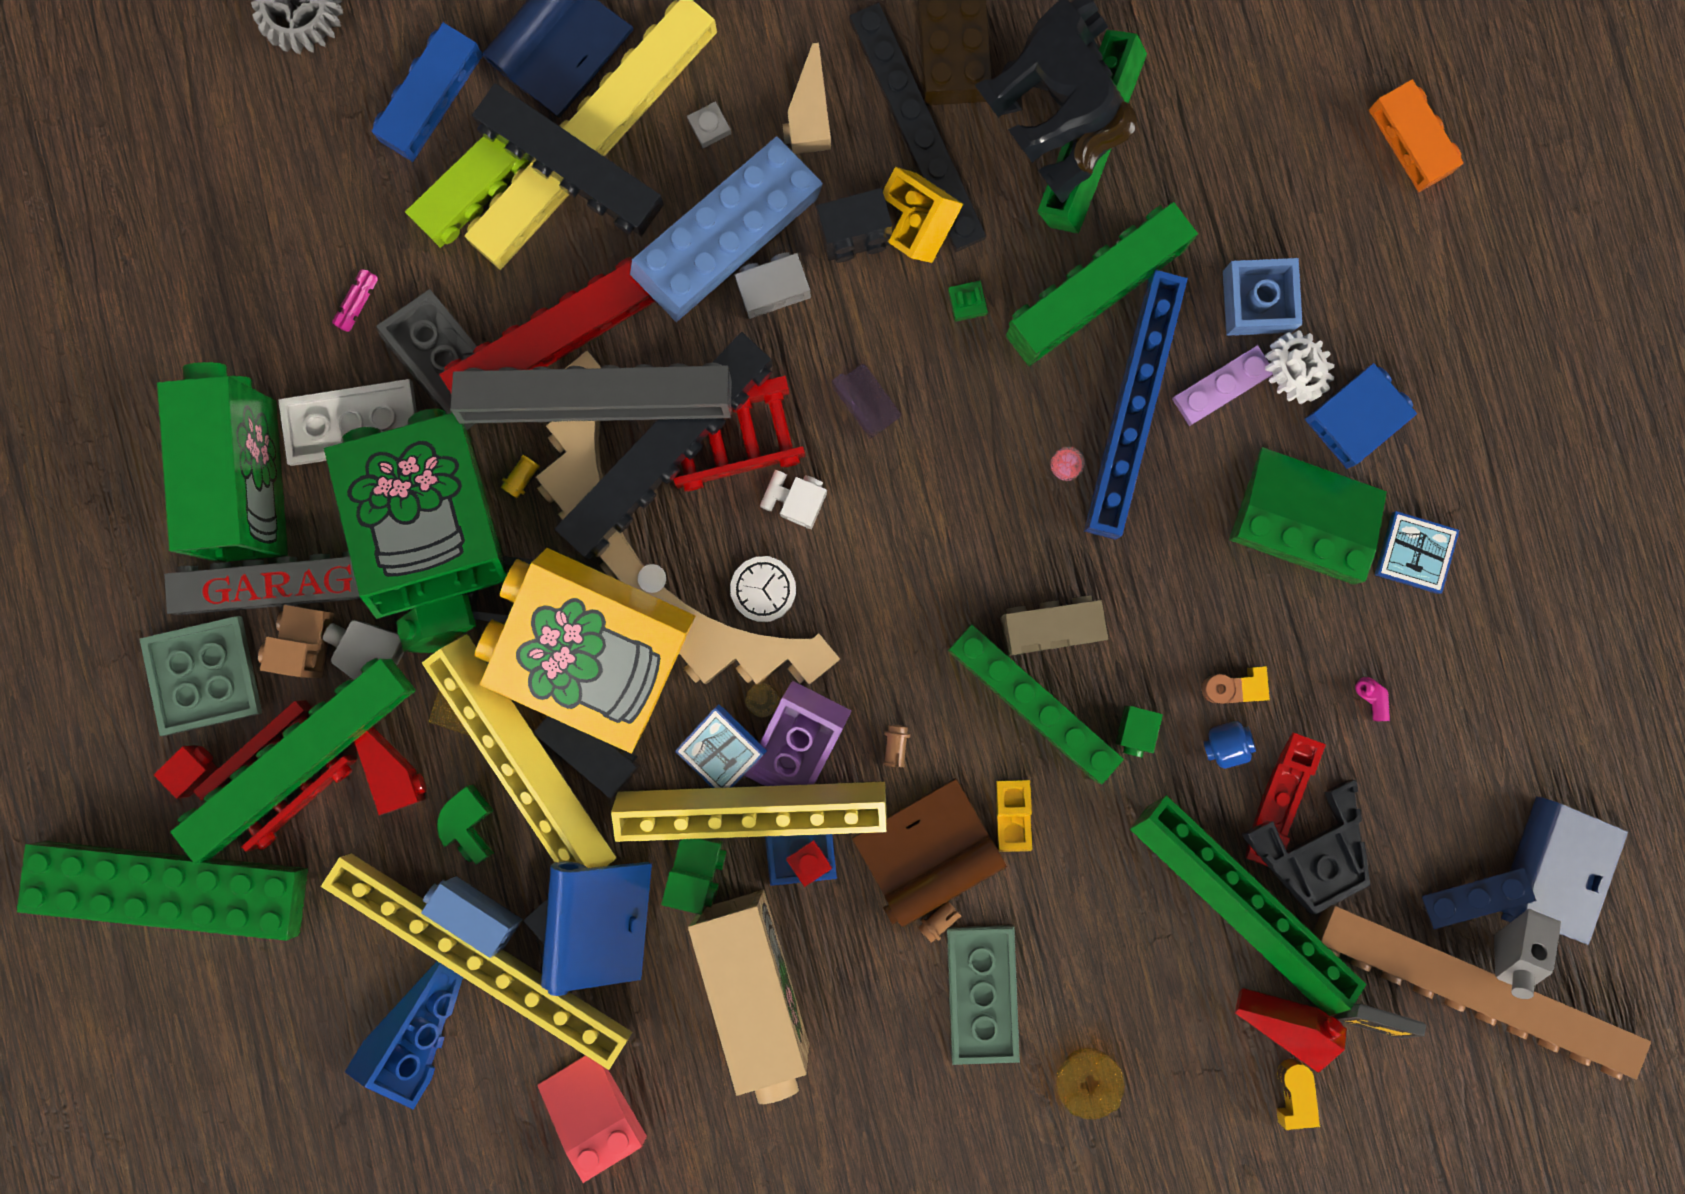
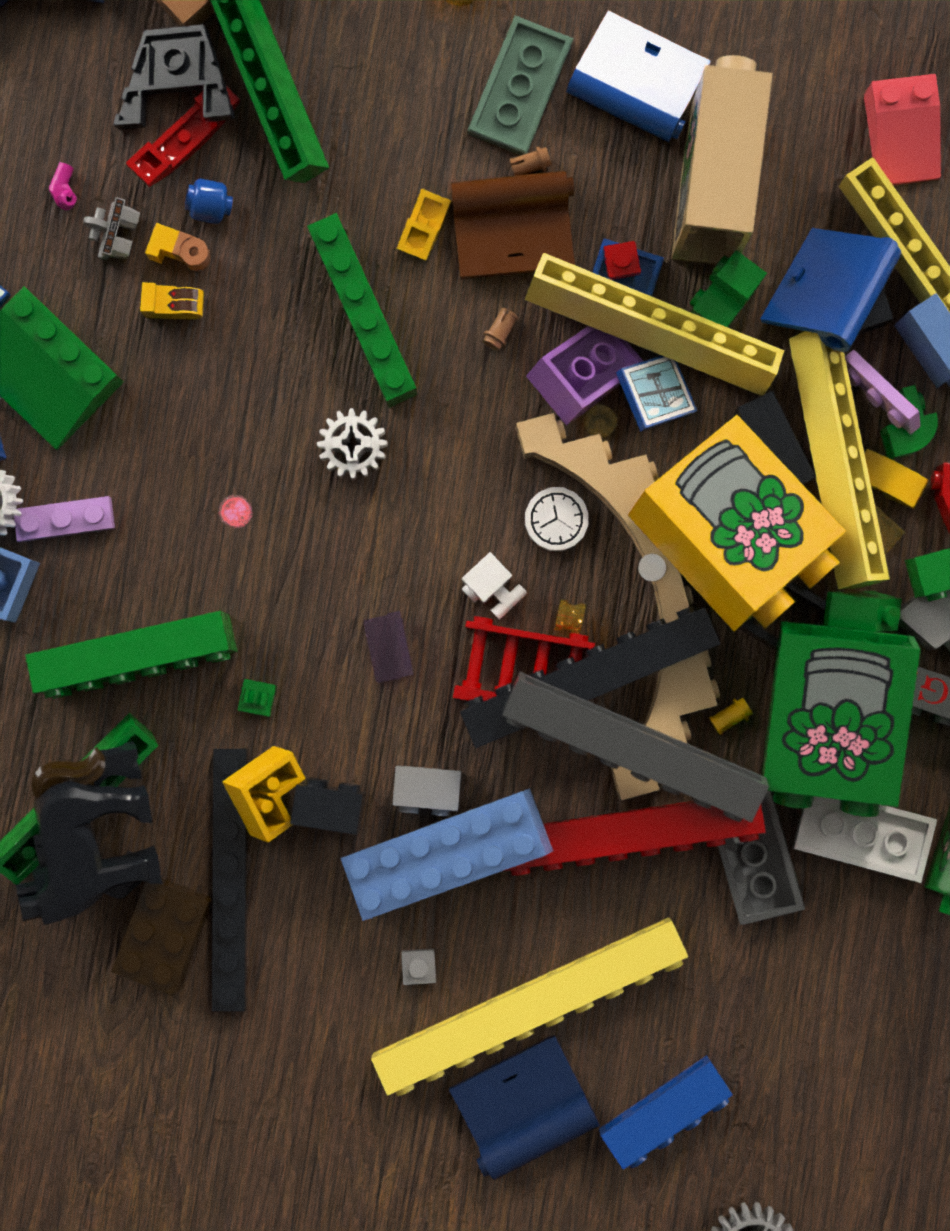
camera: 155 degrees left, 0 degrees up
dark pink axle [332,269,378,332] -> none
lime brick [405,136,530,248] -> none
black brick [472,83,664,237] -> none
tan slope [782,43,831,154] -> none
dark tan wedge [999,595,1108,656] -> none
blue brick [1084,270,1188,540] -> none
green brick [1115,706,1163,758] -> none
none -> light grey hips [83,197,140,261]
none -> yellow leg [140,282,204,319]
none -> white gear [317,408,388,480]
none -> clear yellow wheel [554,599,586,634]
none -> door [566,11,710,143]
none -> lavender plate [845,349,921,435]
none -> yellow slope [865,449,929,509]

